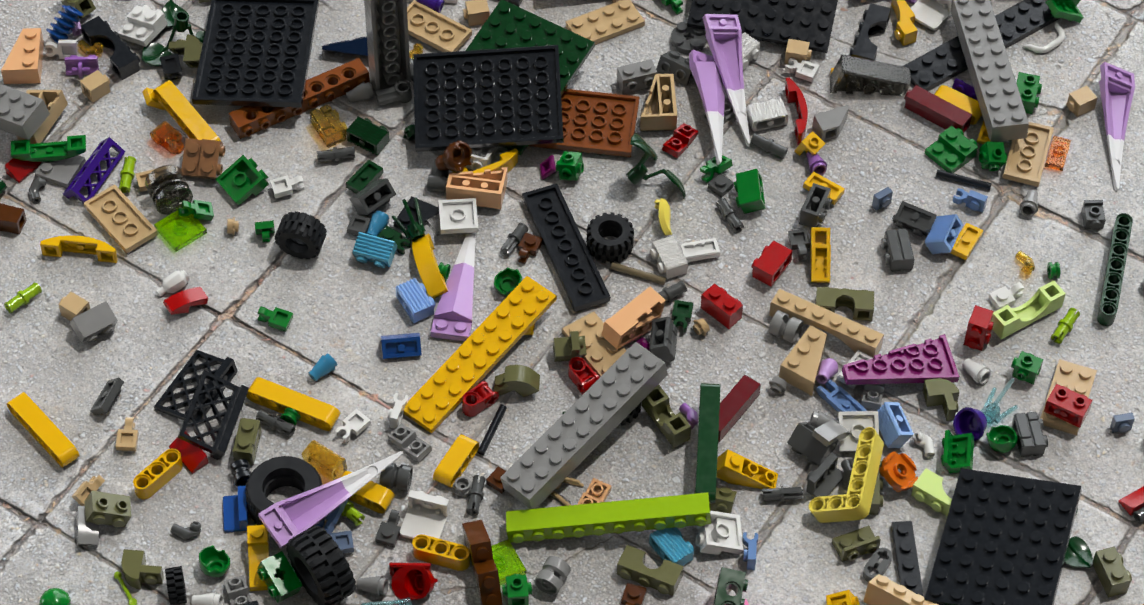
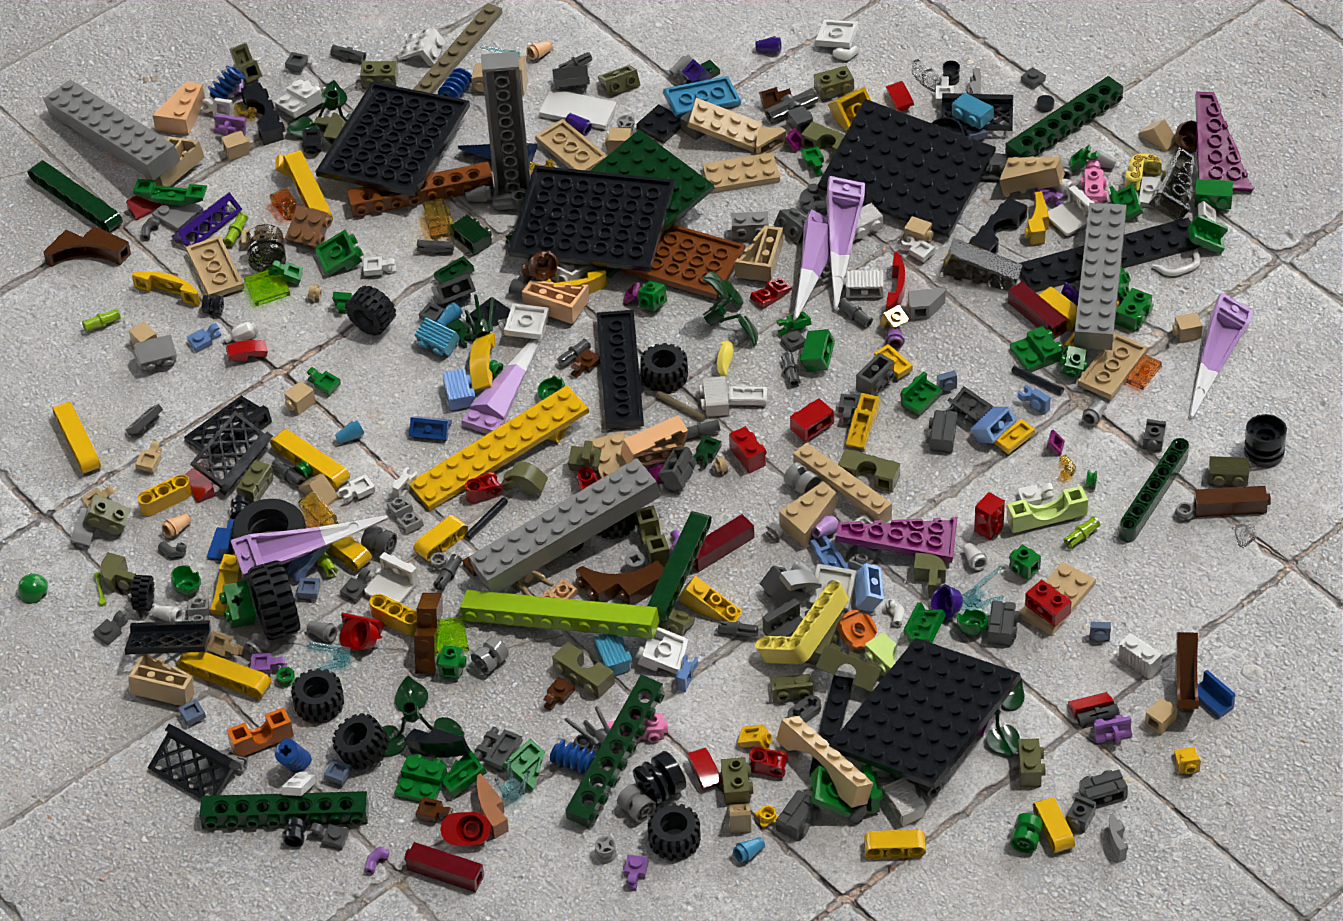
camera: 20 degrees right, 5 degrees down
none -> light nougat cone [161,513,191,538]
none -> medium blue plate [187,323,221,353]
none -> black wheel [202,295,224,314]
none -> tan brick [284,381,316,415]
none -> tan slope [298,474,339,509]
none -> reddish brown arch [575,560,664,605]
none -> light grey wheel [625,551,645,572]
none -> olive arch [816,643,882,692]
none -> green bracket [900,371,942,416]
none -> magenta slope [1046,429,1065,456]

